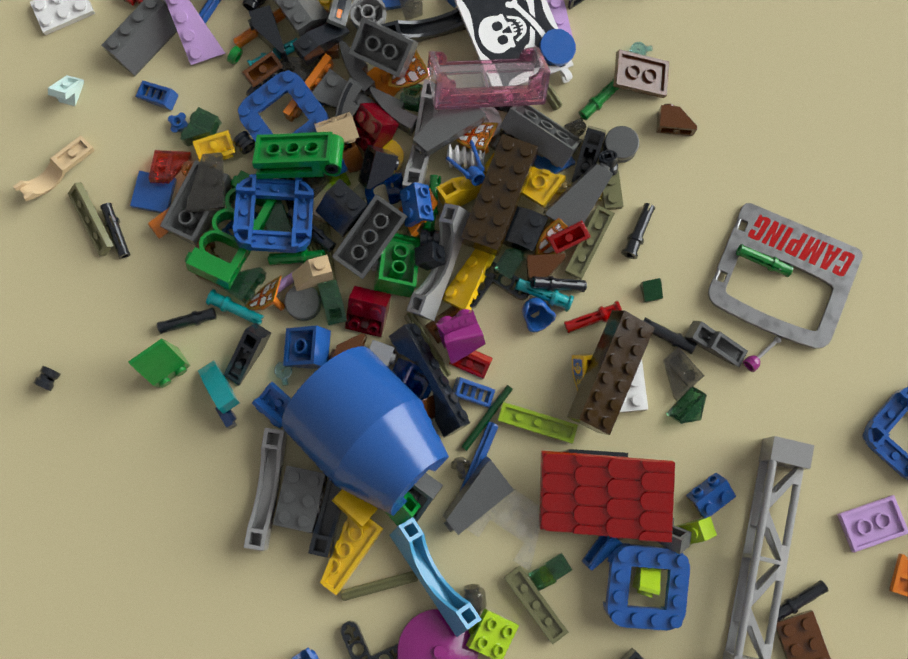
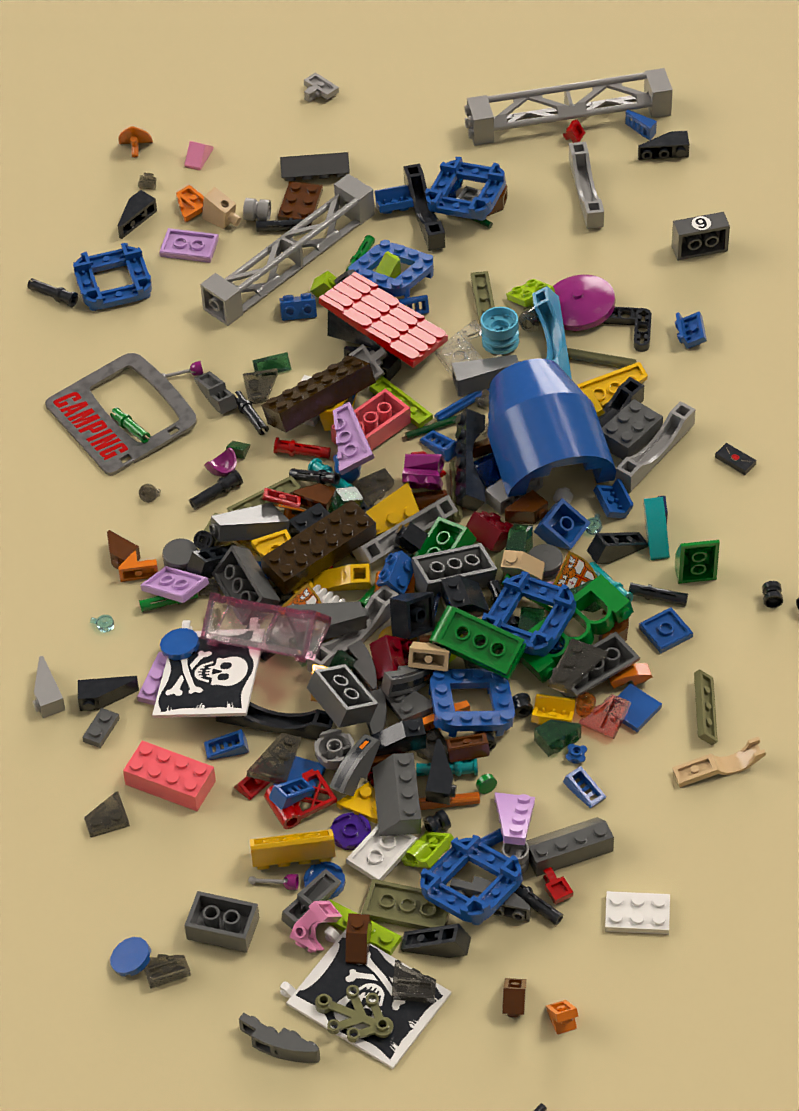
camera: 150 degrees left, 30 degrees down
light aqua slope [48,75,84,106] -> none
black pin [100,203,131,259] -> none
blue plant [446,140,485,186] -> none
clear green slope [528,553,572,591] -> none
plate [613,49,669,98] -> none
none -> orange slope [118,551,158,582]
none -> clear smoke plate [139,484,161,503]
none -> lavender tile [140,566,209,603]
none -> tan torso [202,187,242,229]
none -> magenta helmet [204,447,237,477]
none -> light grey wheel [243,198,271,221]
none -> coral brick [331,389,411,450]
none -> lavender wing [333,402,375,475]
none -> green pin [346,235,375,271]
none -> light grey hinge [349,344,388,380]
none -> clear smoke wing [352,468,394,507]
none -> medium azure wheel [480,307,520,355]
none -> blue tile [639,607,693,654]
none -> black tile [715,443,757,475]
none -> black wheel [762,581,783,608]

